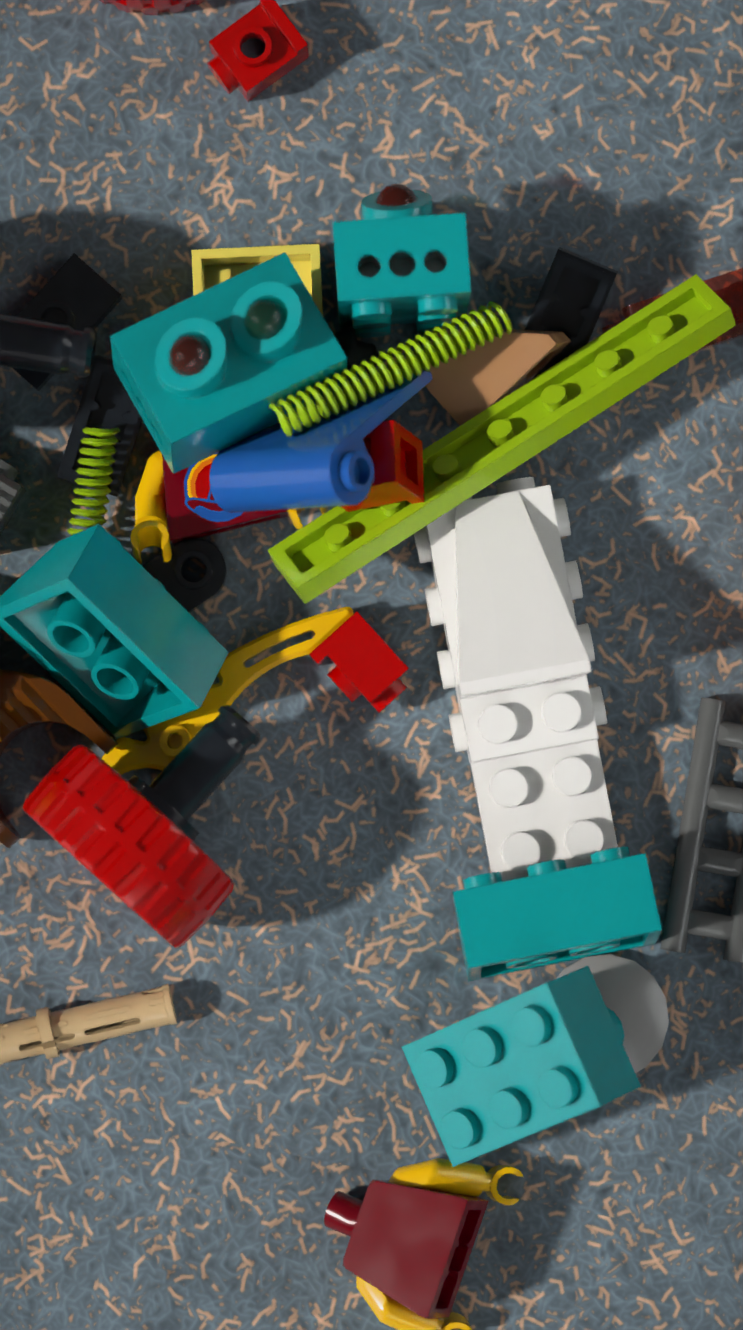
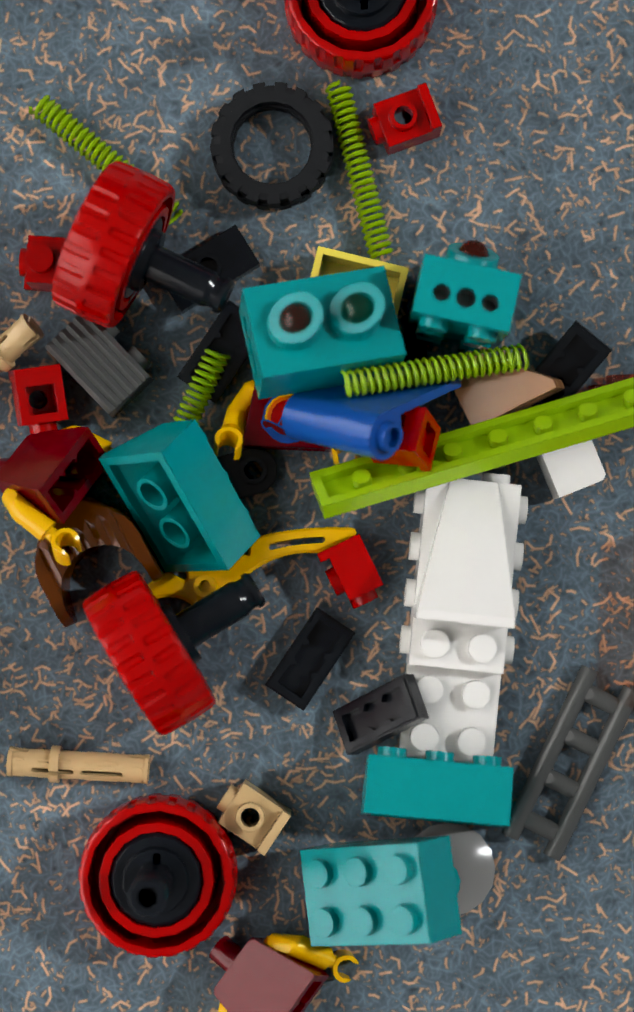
camera: 20 degrees right, 0 degrees up
none -> red wheel [78,793,238,958]
none -> black tyre [210,82,334,211]
none -> tan brick [216,779,292,856]
none -> black plate [265,607,355,711]
none -> lime piece [325,80,394,261]
none -> black plate [332,674,429,755]
none -> white piece [536,440,606,500]

